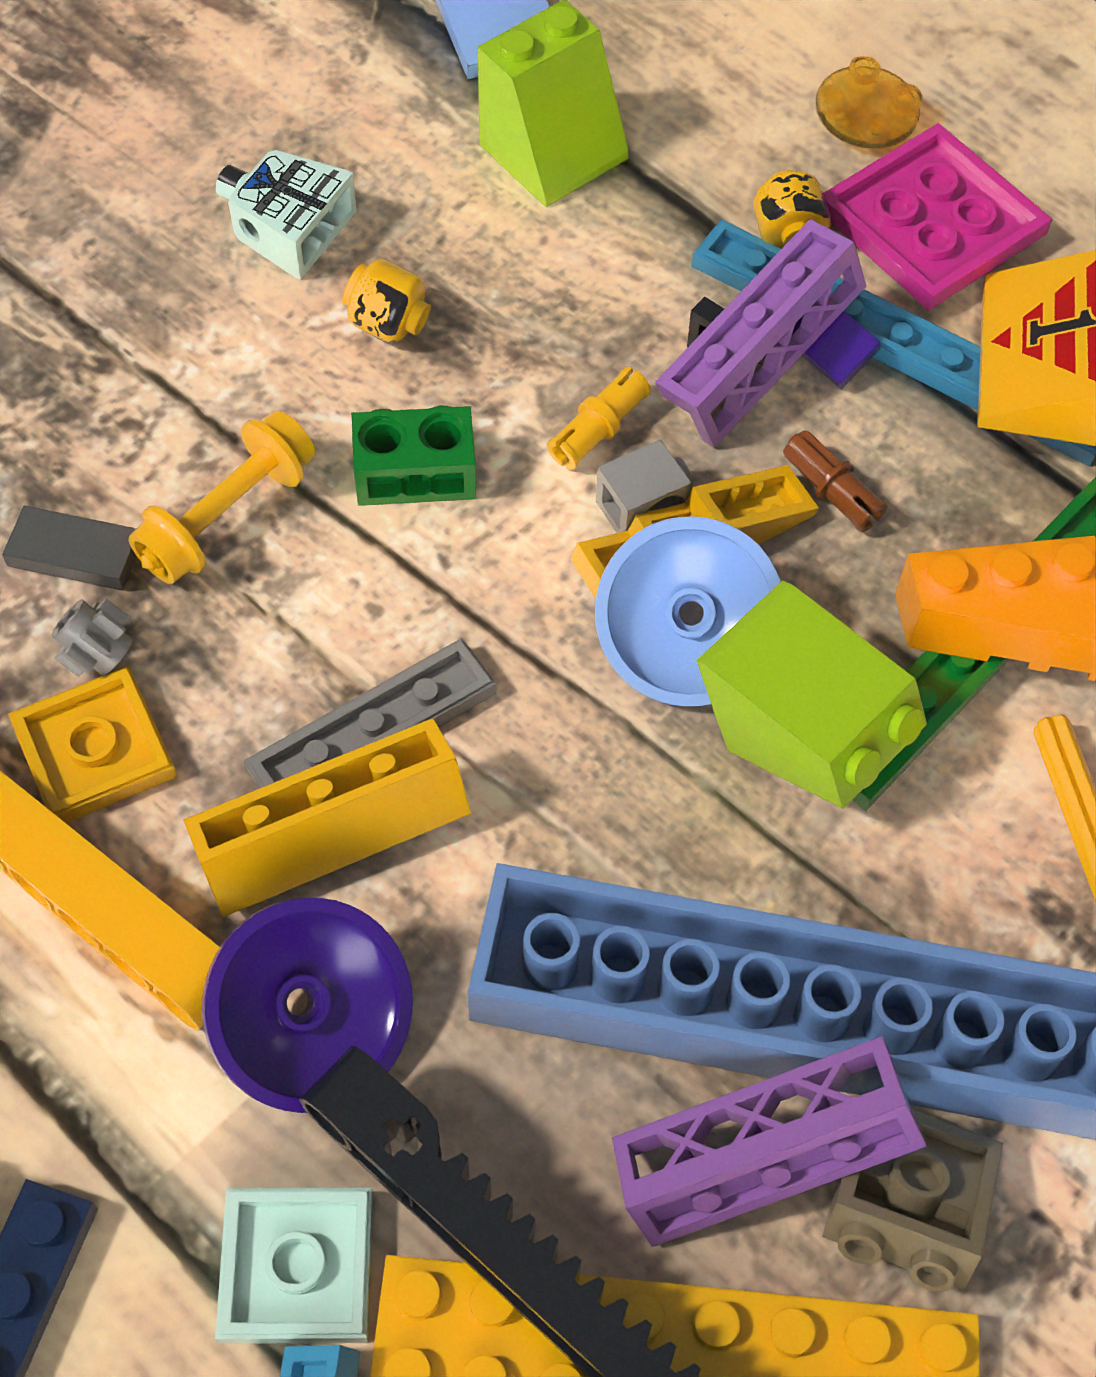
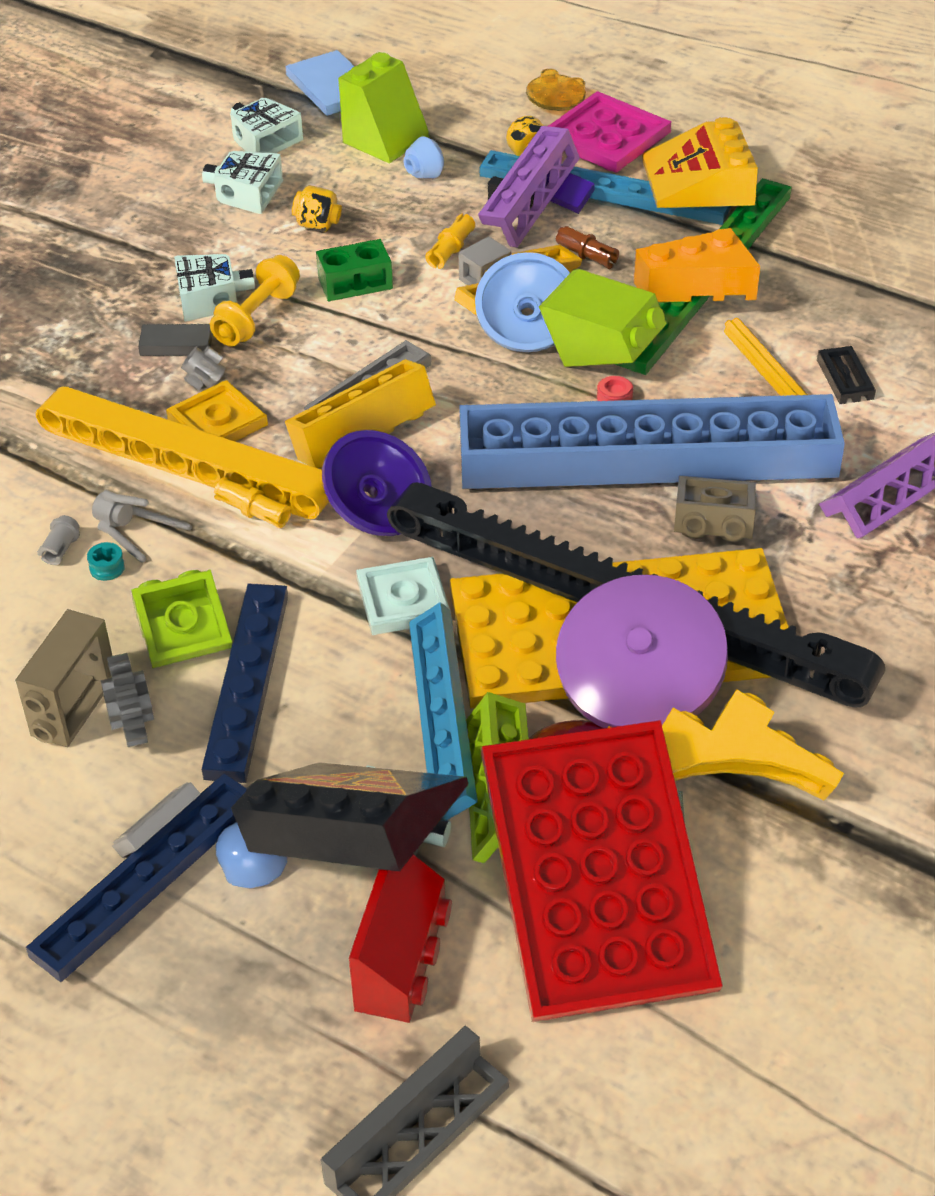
camera: 10 degrees left, 15 degrees down
medium lavender fence [612,1036,927,1247] -> none
none -> light aqua torso [174,254,255,322]
none -> yellow pin [214,477,291,529]
none -> light aqua torso [230,98,303,153]
none -> light blue cone [404,136,444,179]
none -> coral tile [597,376,633,401]

